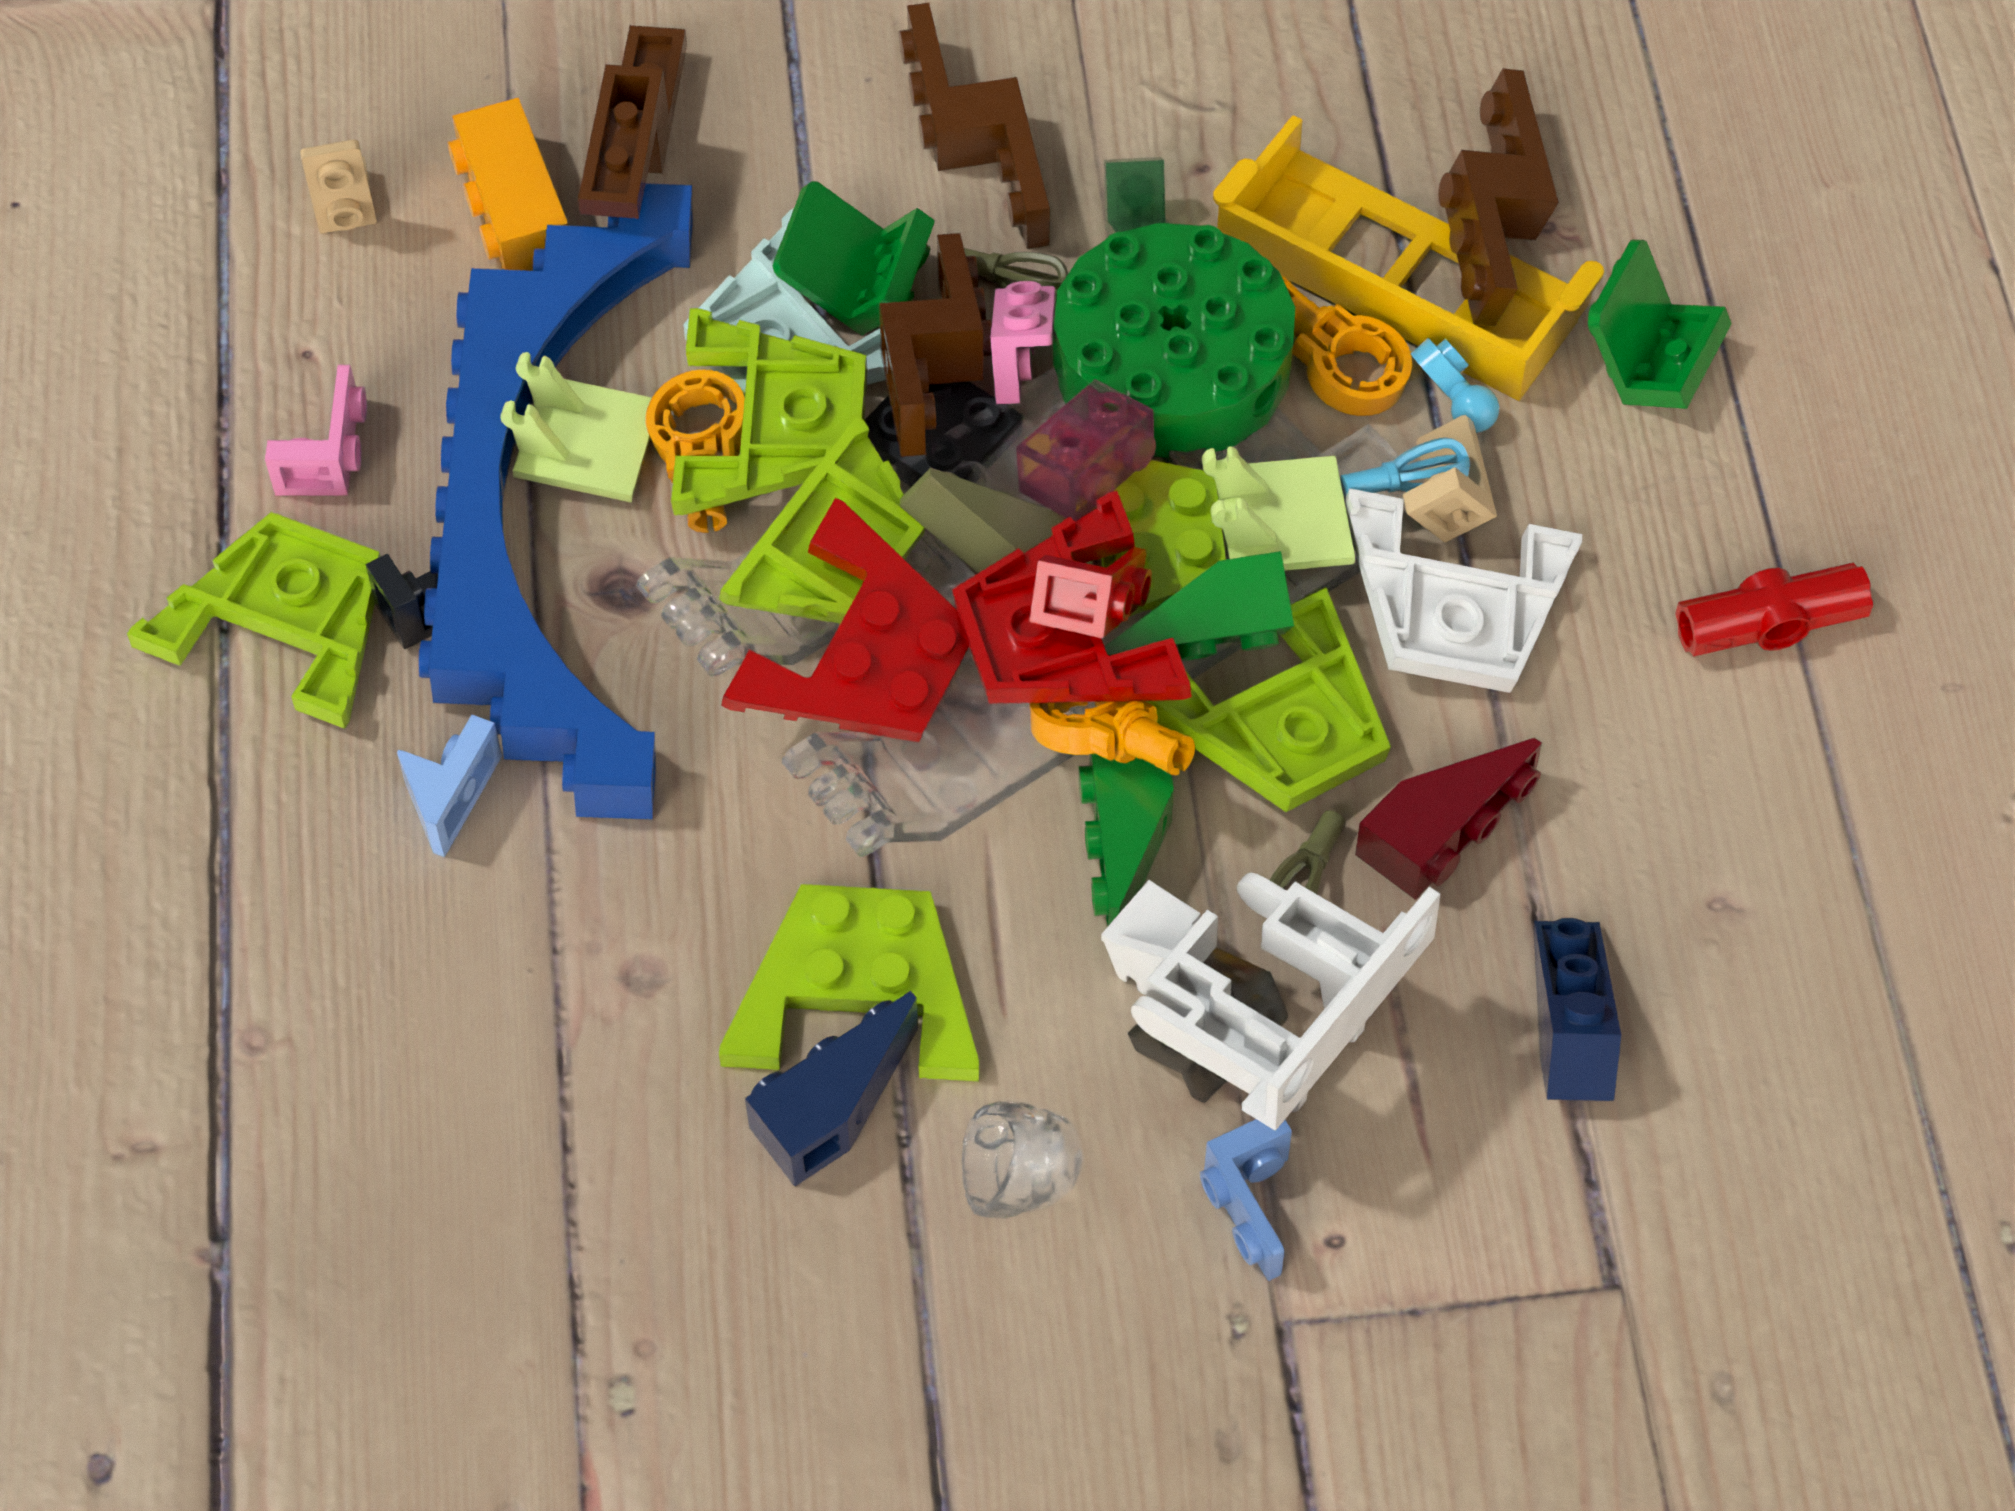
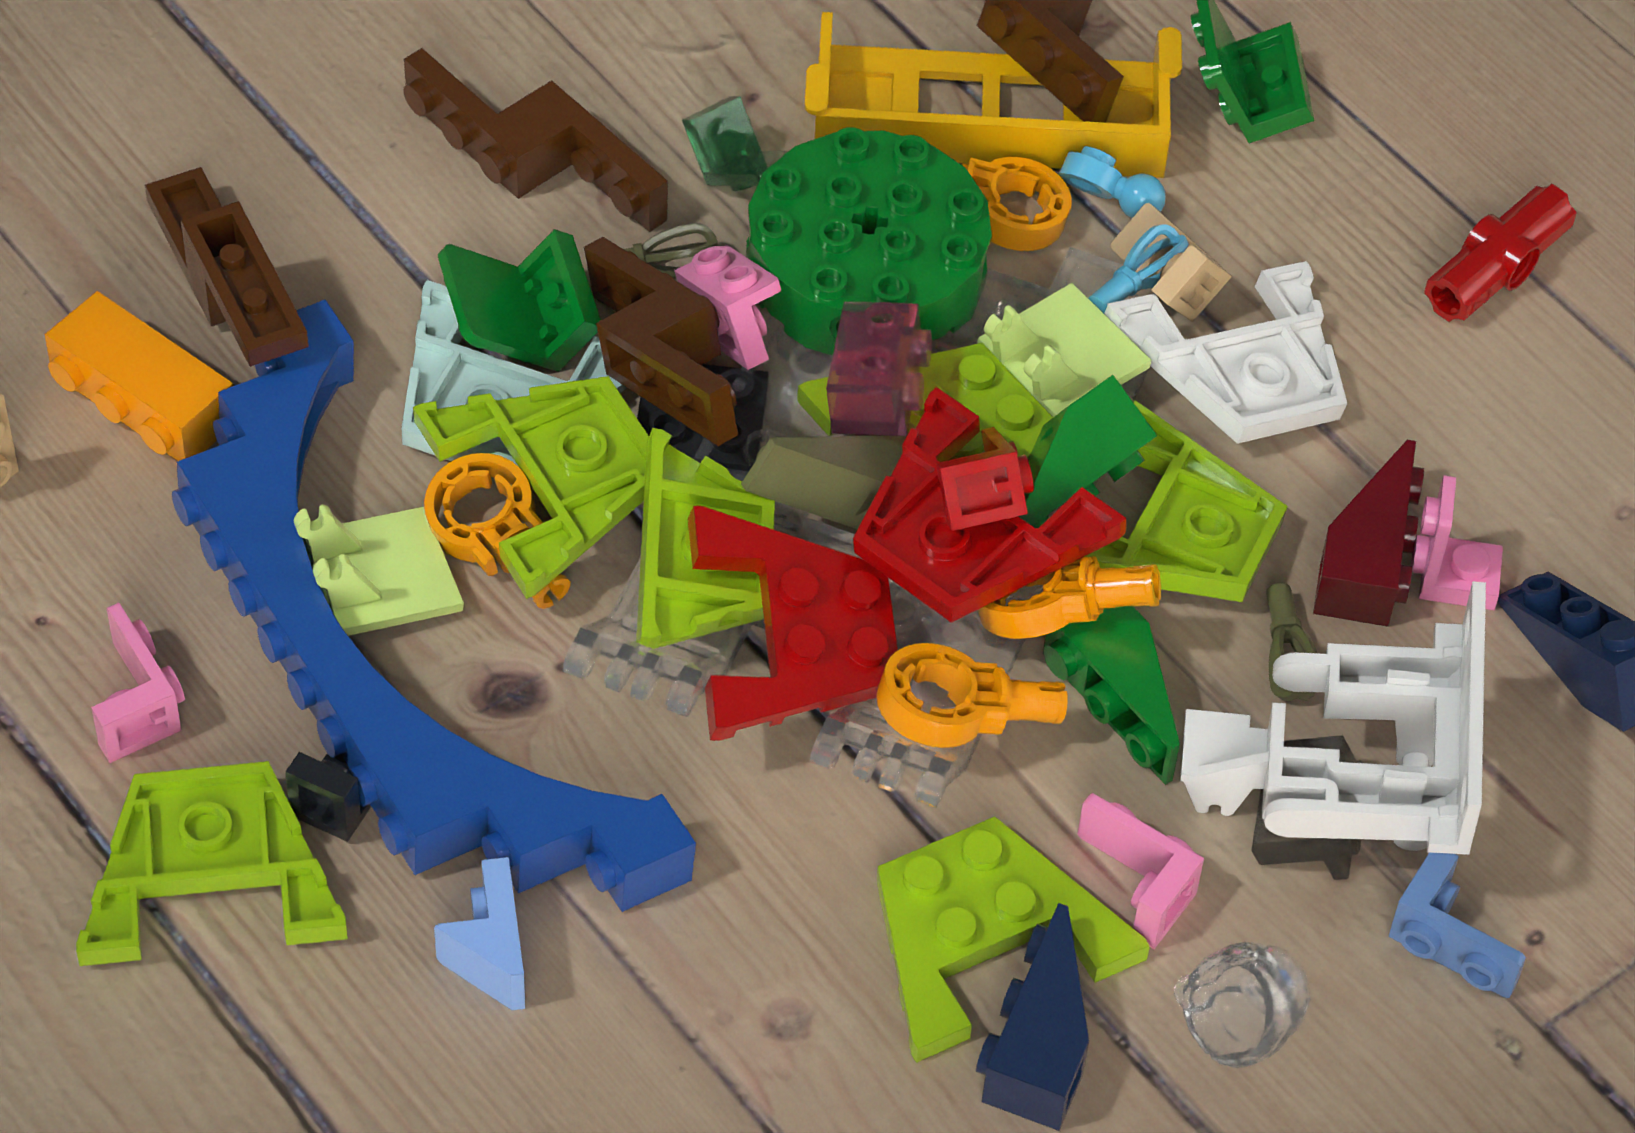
camera: 35 degrees left, 5 degrees down
none -> light orange pin [876,643,1068,748]
none -> bright pink bracket [1078,793,1204,949]
none -> bright pink bracket [1411,475,1503,611]

